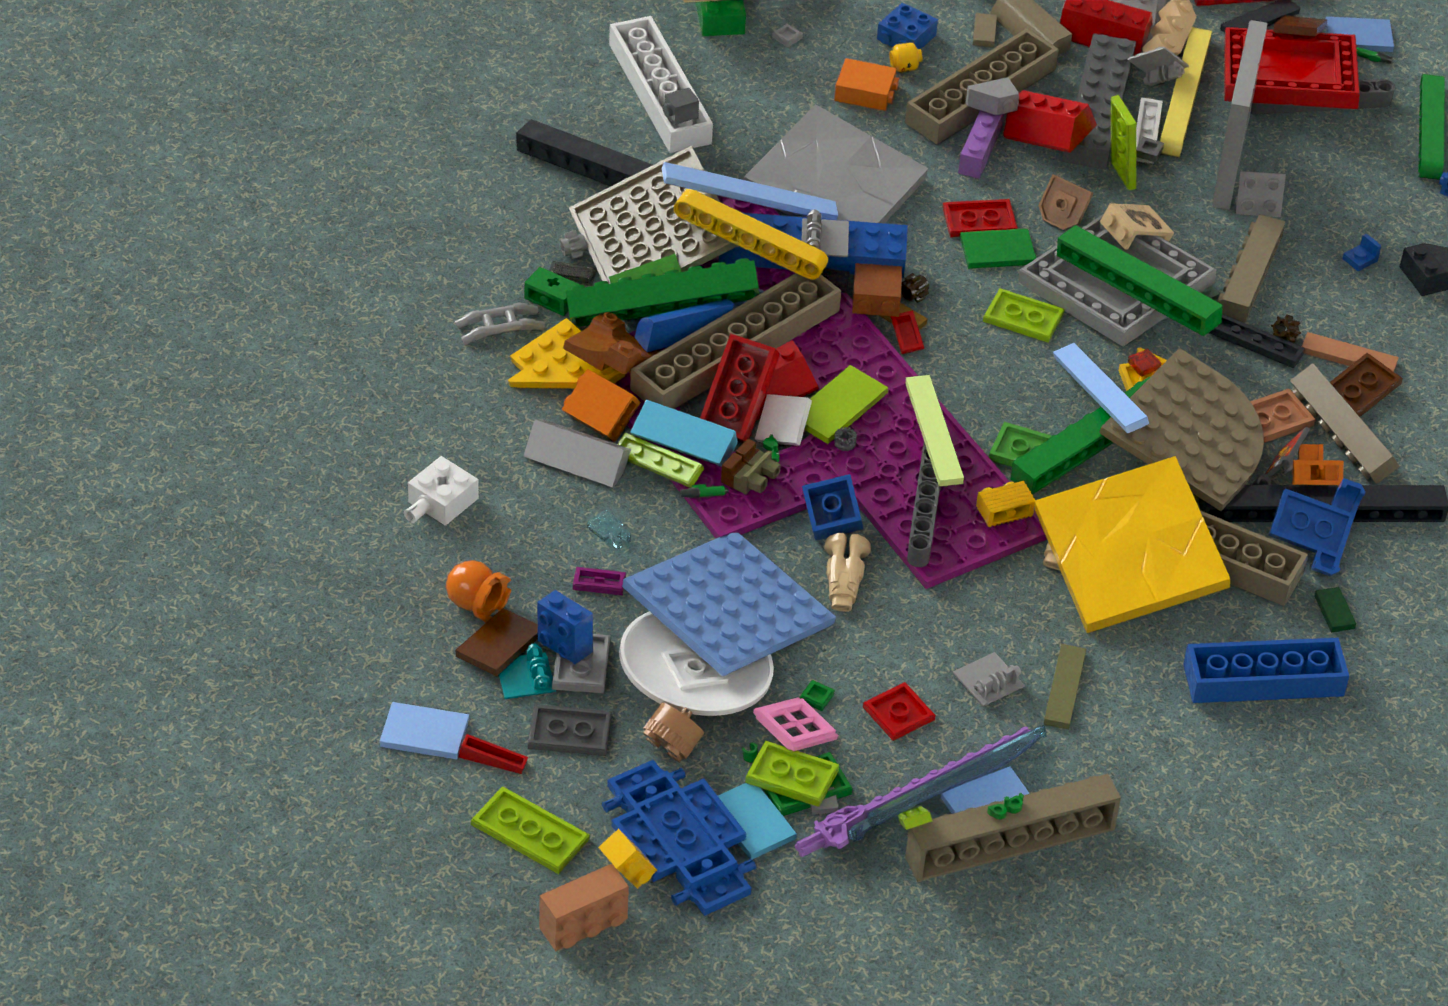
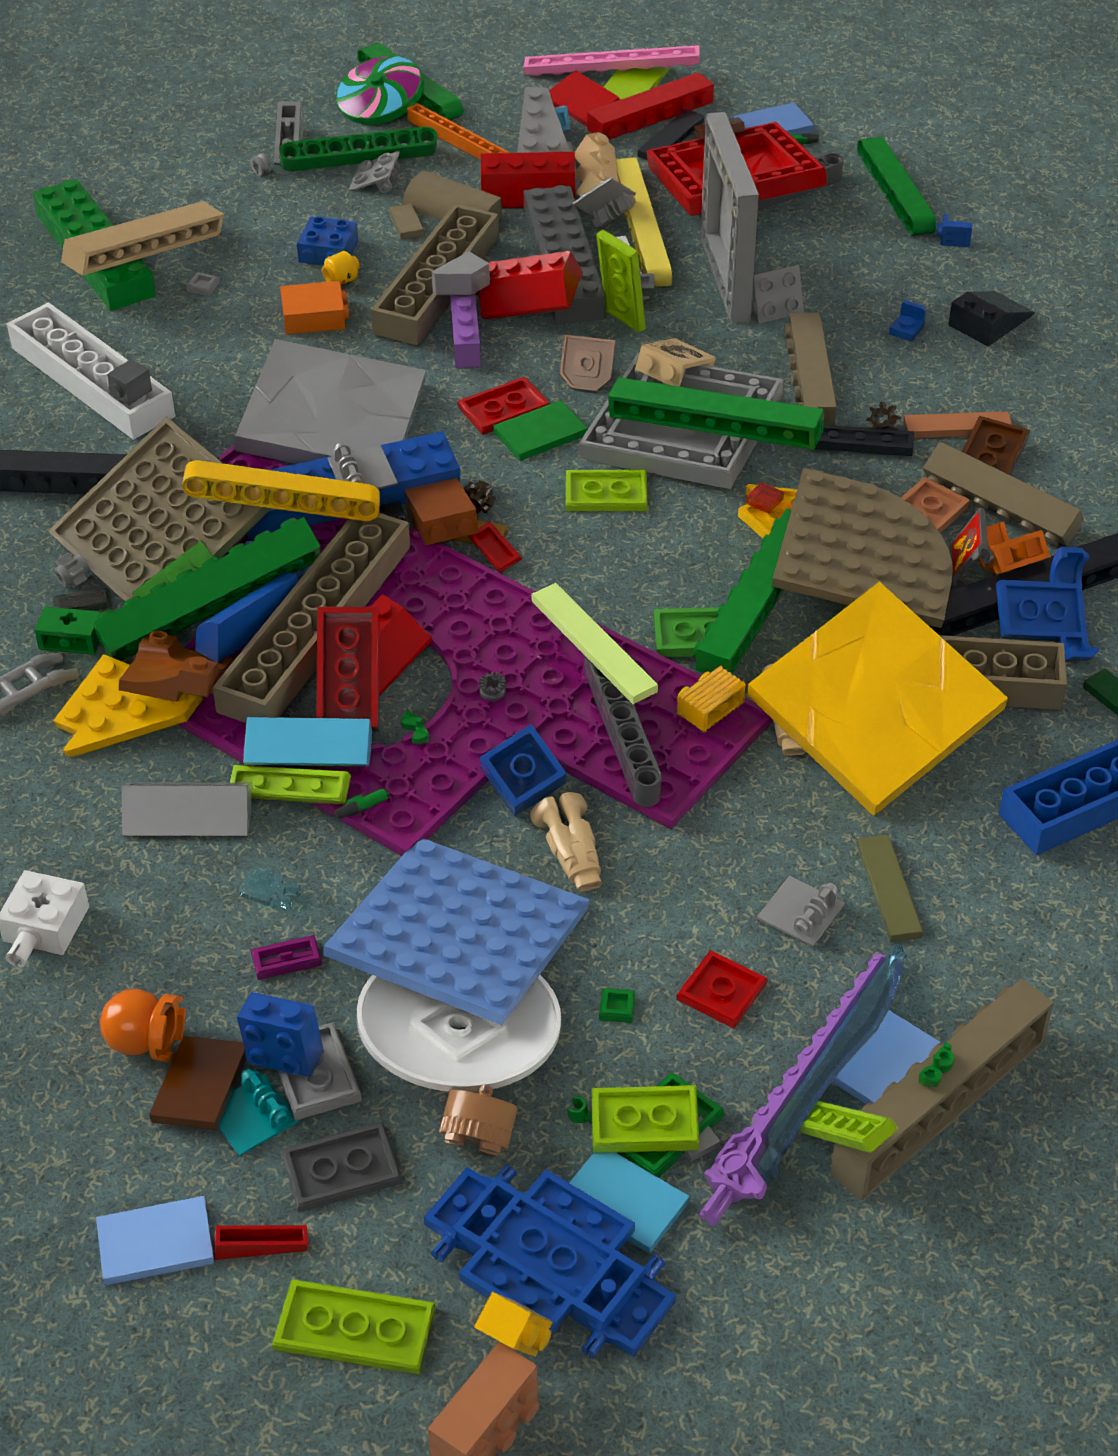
camera: 20 degrees left, 0 degrees up
orange brick [562,369,641,442] -> none
light blue tile [662,162,838,220] -> none
olive hips [721,439,780,494] -> none
bright pink piece [753,697,838,751] -> none
white tile [755,394,812,446] -> none
lime tile [804,365,888,444] -> none
light blue tile [1053,343,1149,433] -> none

